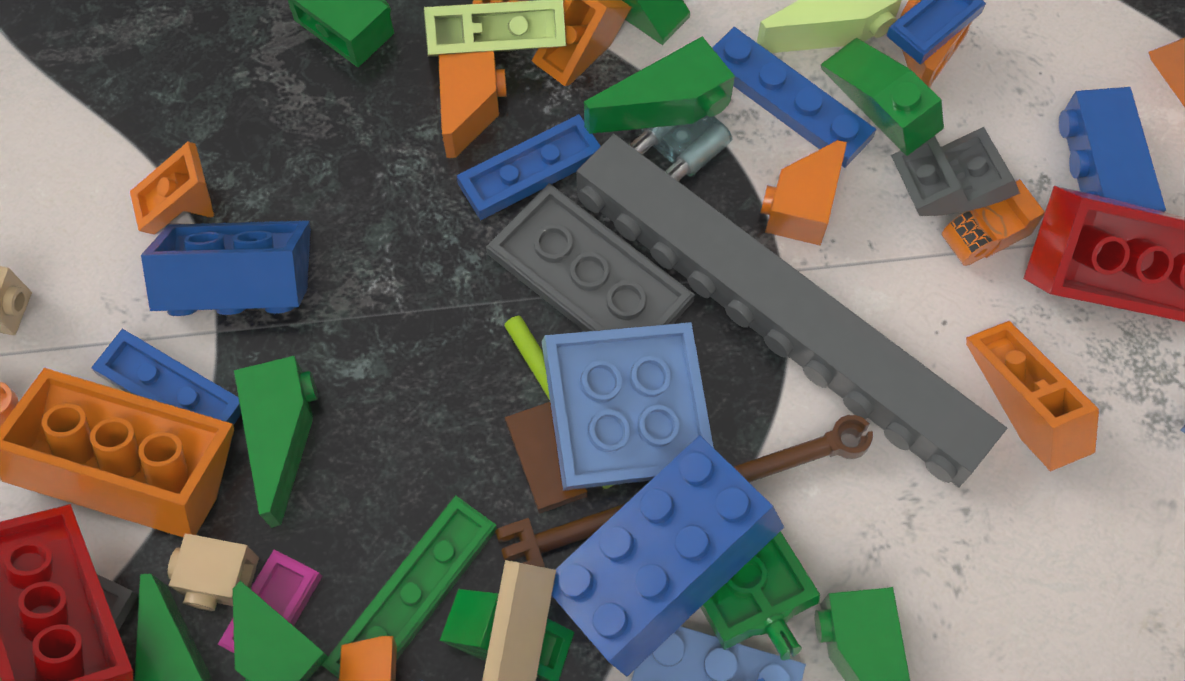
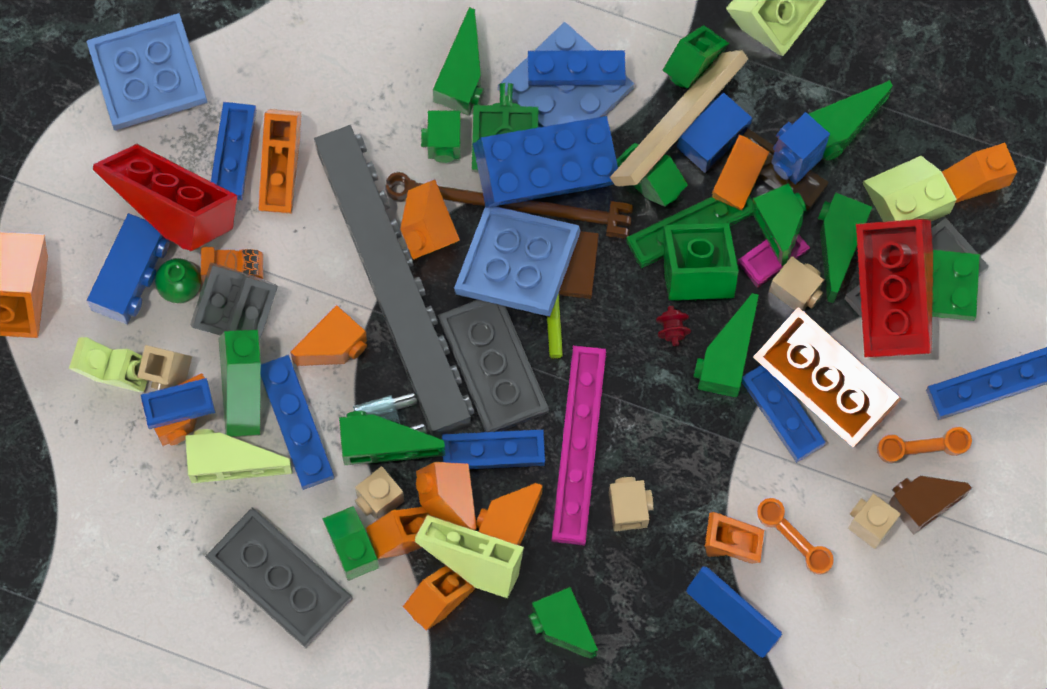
camera: 155 degrees left, 5 degrees up
blue slope [141,221,311,316] -> none
none -> yellowish green slope [69,337,148,392]
none -> tan brick [137,345,192,390]
none -> green brick [155,258,201,303]
none -> blue plate [211,102,257,200]
none -> tan brick [355,466,404,521]
none -> orange slope [400,179,460,259]
none -> orange slope [416,462,477,531]
none -> green brick [421,110,461,163]
none -> dark pink tile [551,345,606,545]
none -> tan brick [609,477,653,531]
none -> dark red wheel [656,306,691,346]
none -> green slope [663,223,738,300]
none -> blue slope [686,566,782,658]
none -> orange bar [757,498,834,575]

